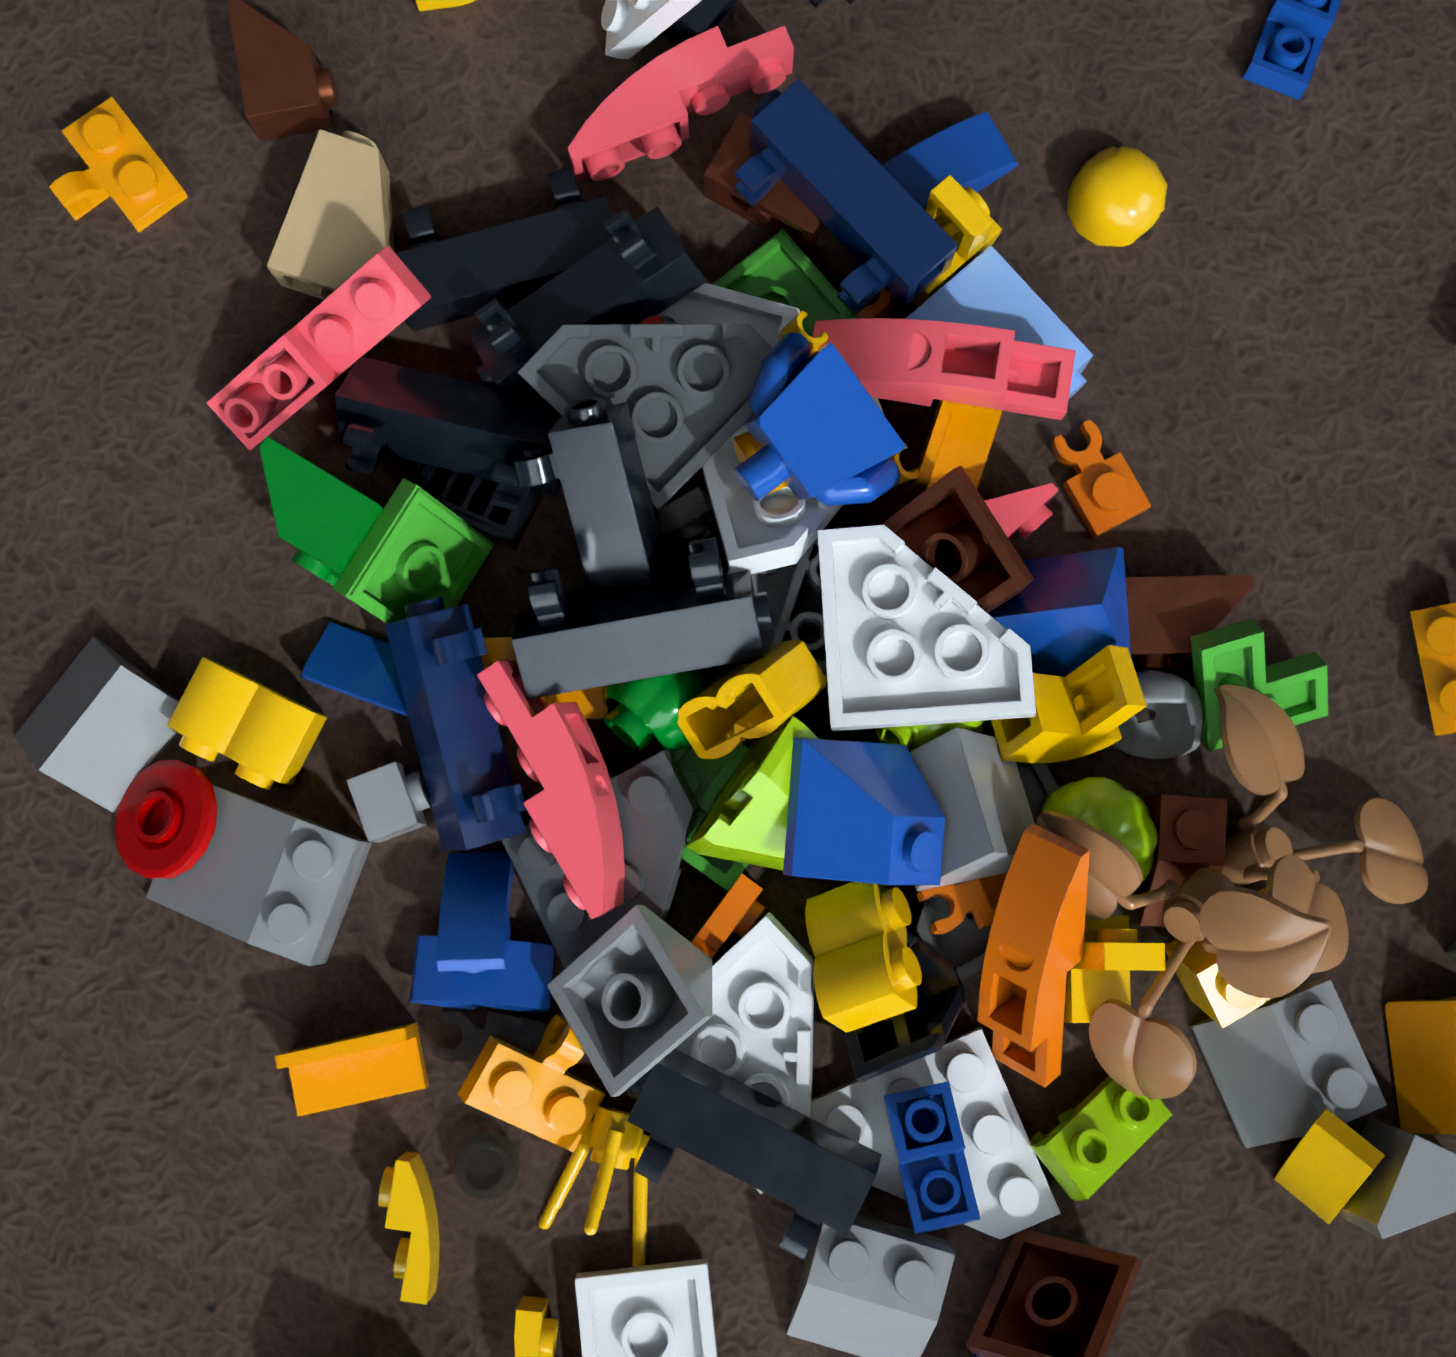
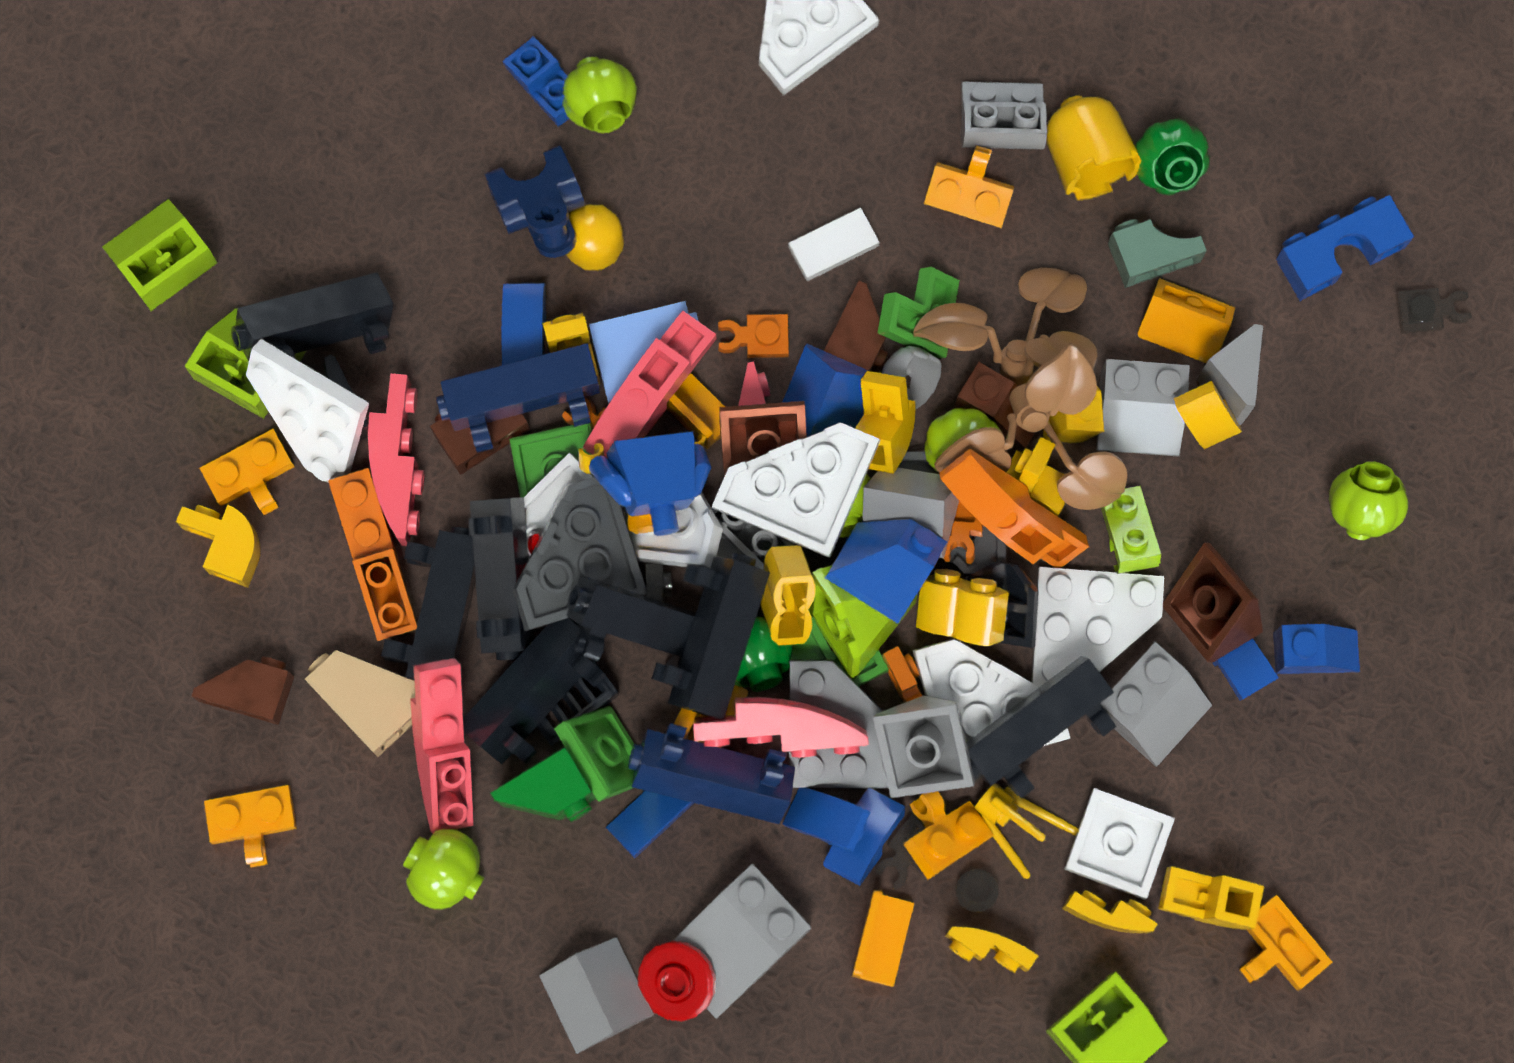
camera: 65 degrees left, 5 degrees down
yellow brick [167,657,327,790] -> none
light grey plate [346,761,431,843] -> none
blue slope [884,1081,981,1235] -> none
none -> orange slope [328,468,417,641]
none -> lime plant [403,829,484,909]
none -> dark blue piece [484,145,585,258]
none -> lime plant [562,57,637,133]
none -> white tile [788,208,880,281]

